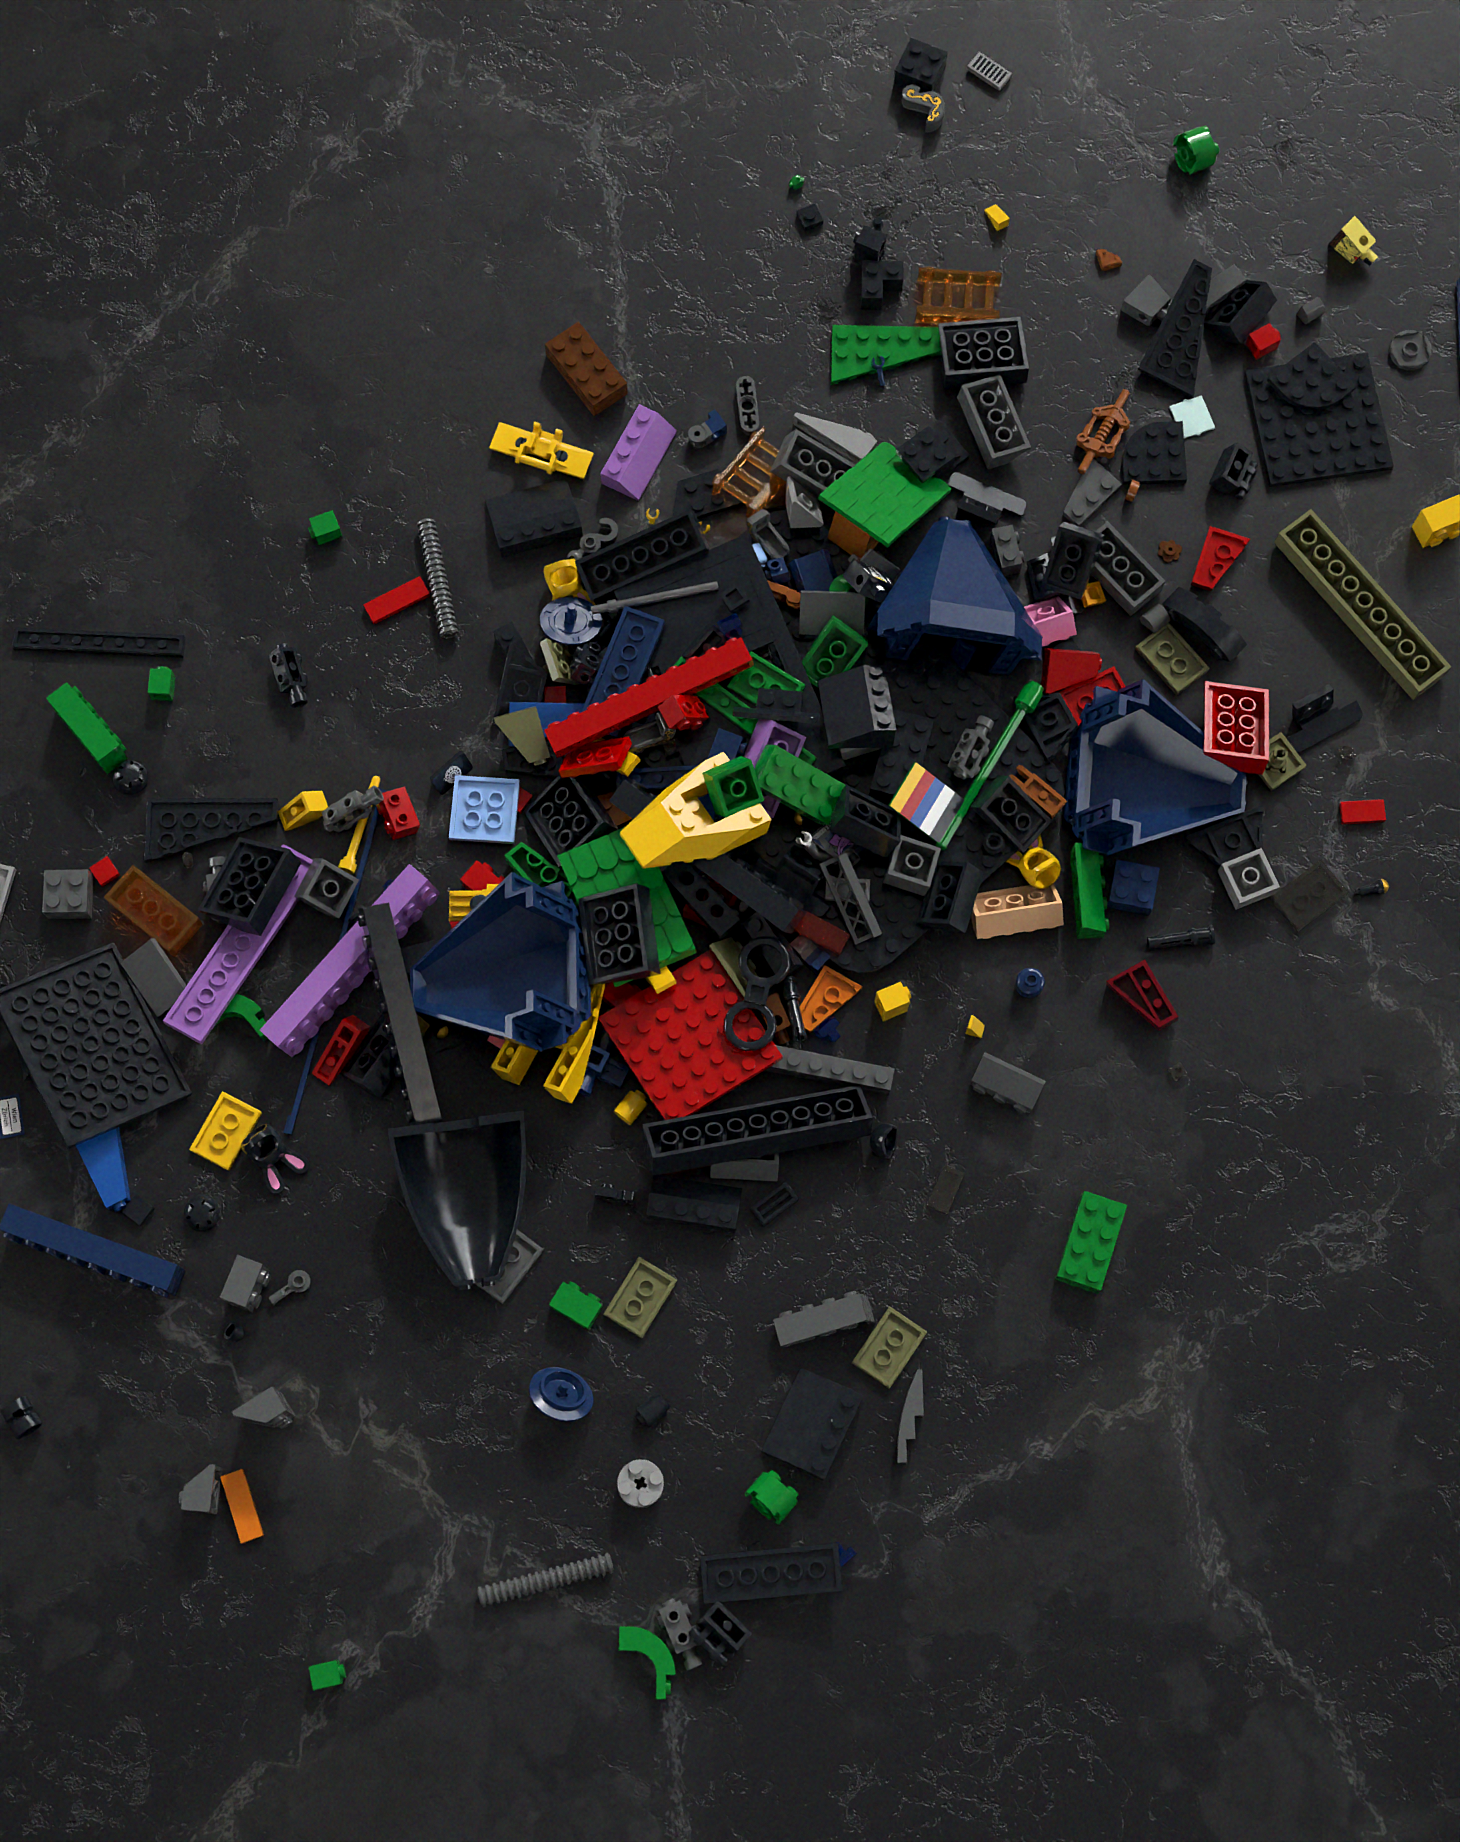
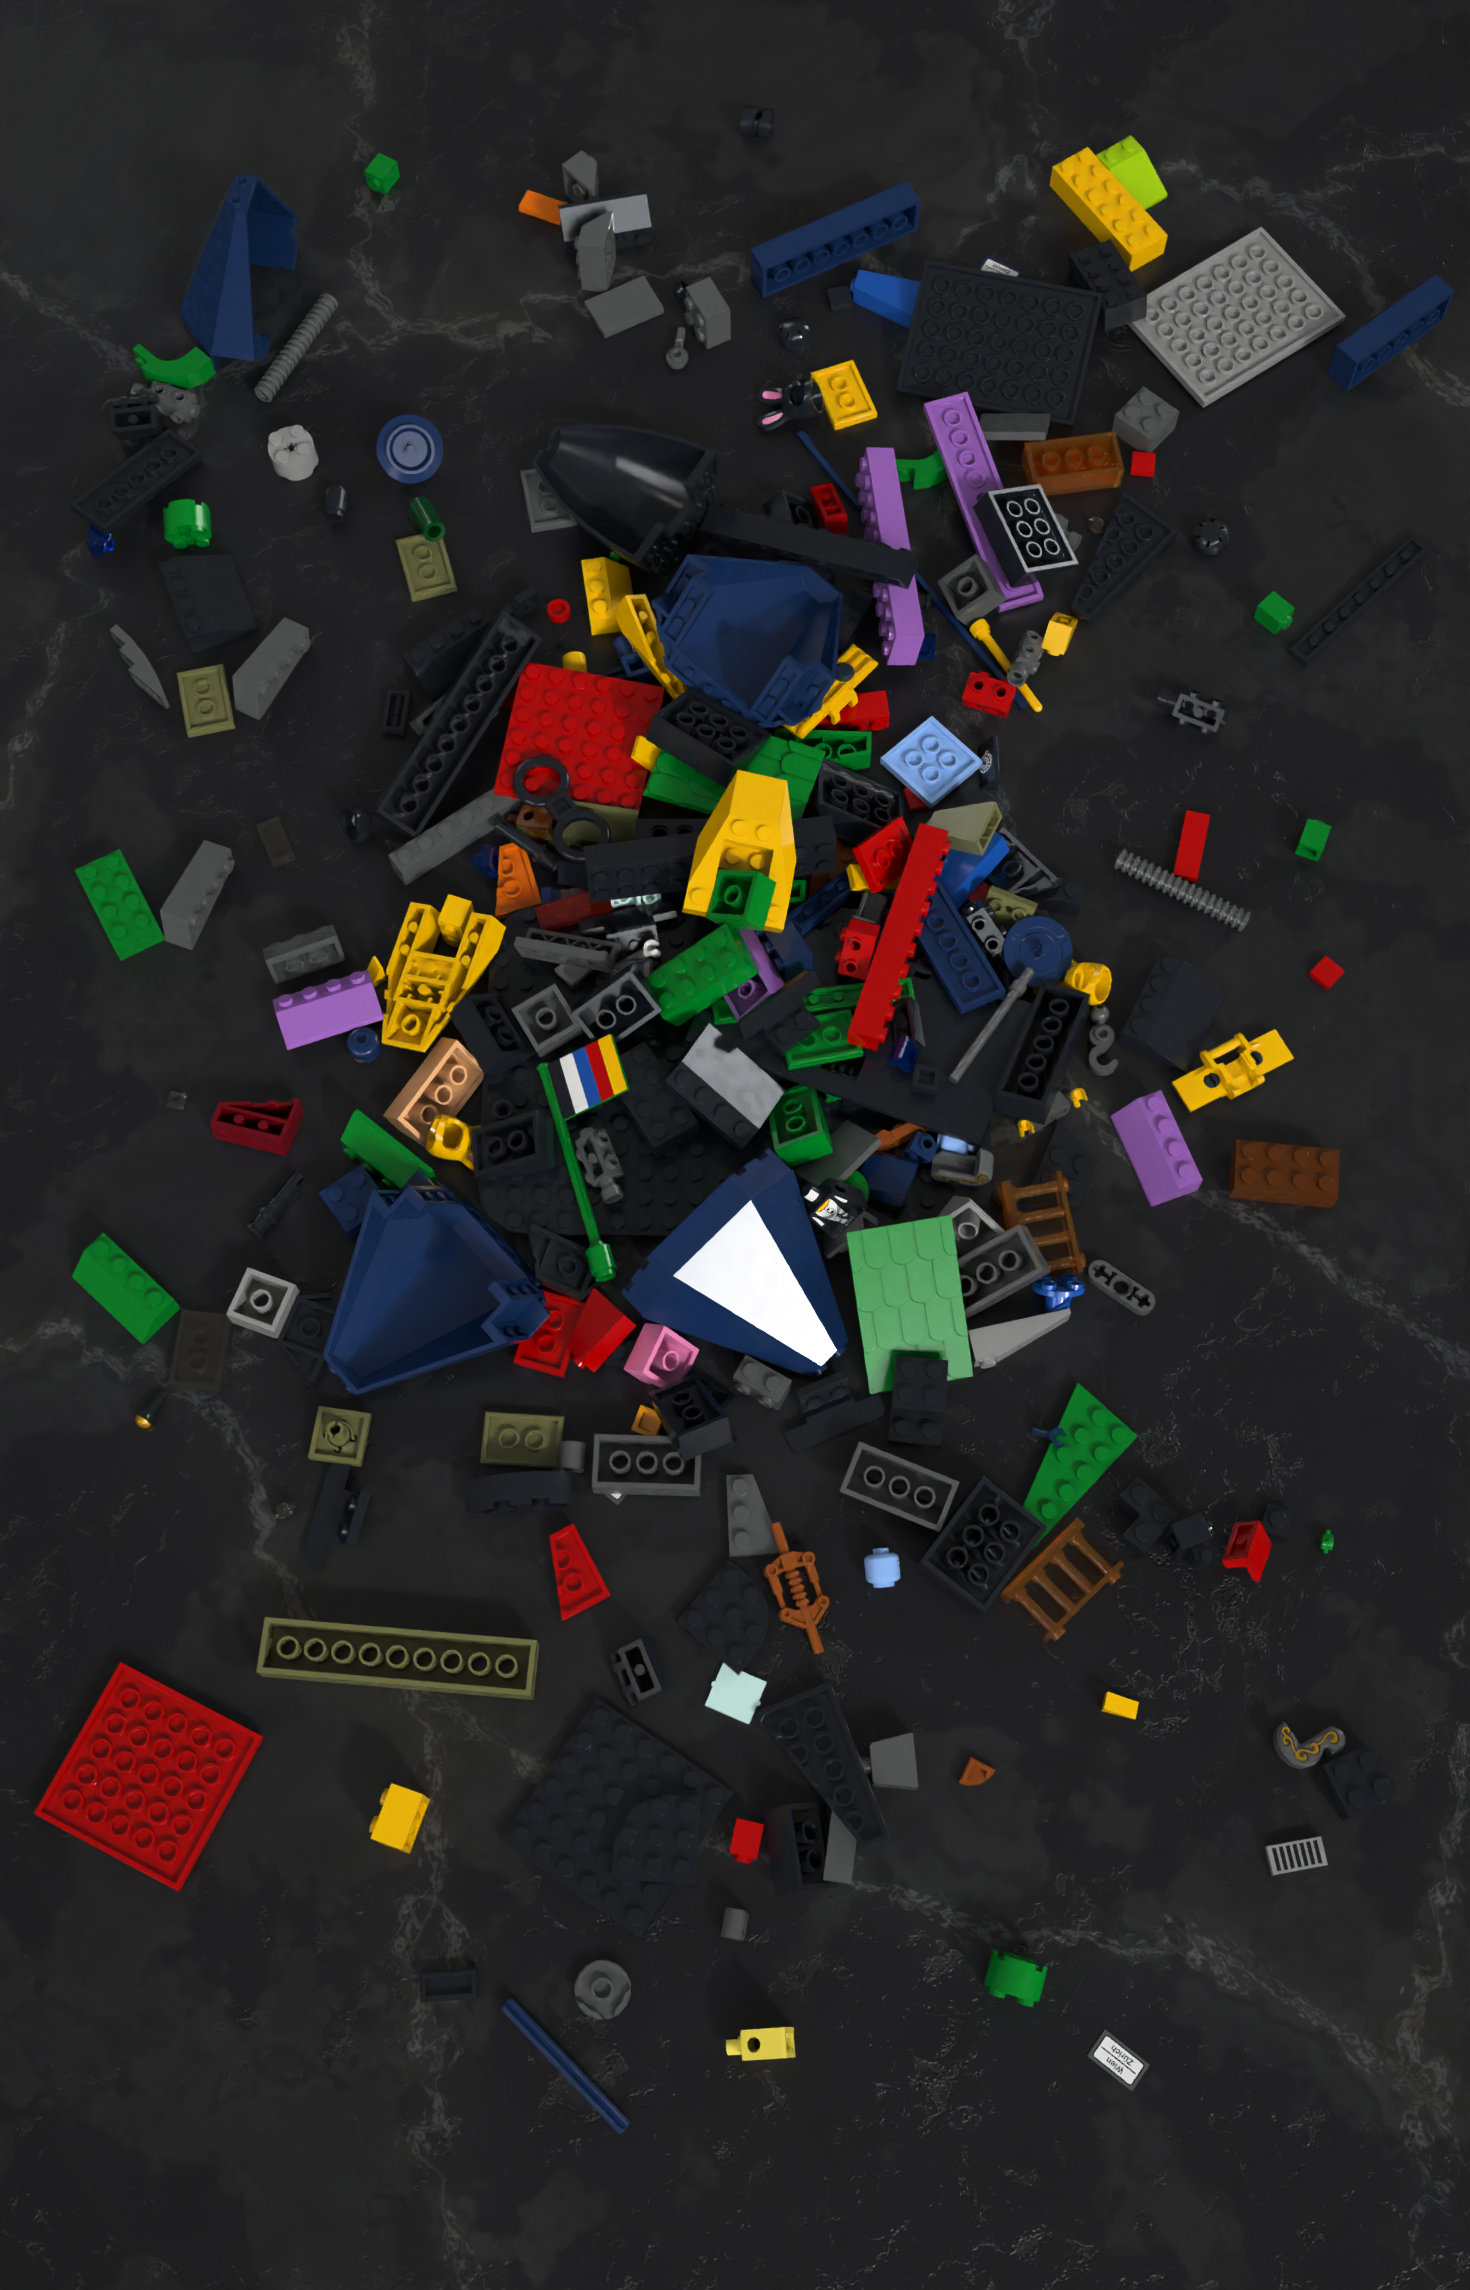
camera: 135 degrees right, 5 degrees down
green brick [46,682,128,774] -> none
green brick [549,1281,603,1331] -> none
leg [688,409,727,449] -> none
dark orange hinge [1009,765,1067,819] -> none
dark orange tile [1125,480,1140,502] -> none
reddish brown plant [1158,540,1182,563] -> none
red slope [1203,681,1269,775] -> none
red tile [1339,799,1386,825] -> none
none -> green slope [72,1233,181,1345]
none -> dark grey wedge [160,840,235,950]
none -> dark blue piece [179,174,299,371]
none -> medium lavender slope [272,970,384,1050]
none -> yellow wedge [381,902,506,1052]
none -> dark green brick [409,496,446,542]
none -> red tile [547,599,571,623]
none -> slope [558,190,652,257]
none -> yellow slope [581,557,633,635]
none -> dark grey tile [584,276,664,339]
none -> light blue head [864,1547,901,1588]
none -> blue plate [1032,1274,1085,1313]
none -> sticker [1087,2029,1150,2091]
none -> red panel [1222,1520,1272,1581]
none -> red tile [1308,956,1345,991]

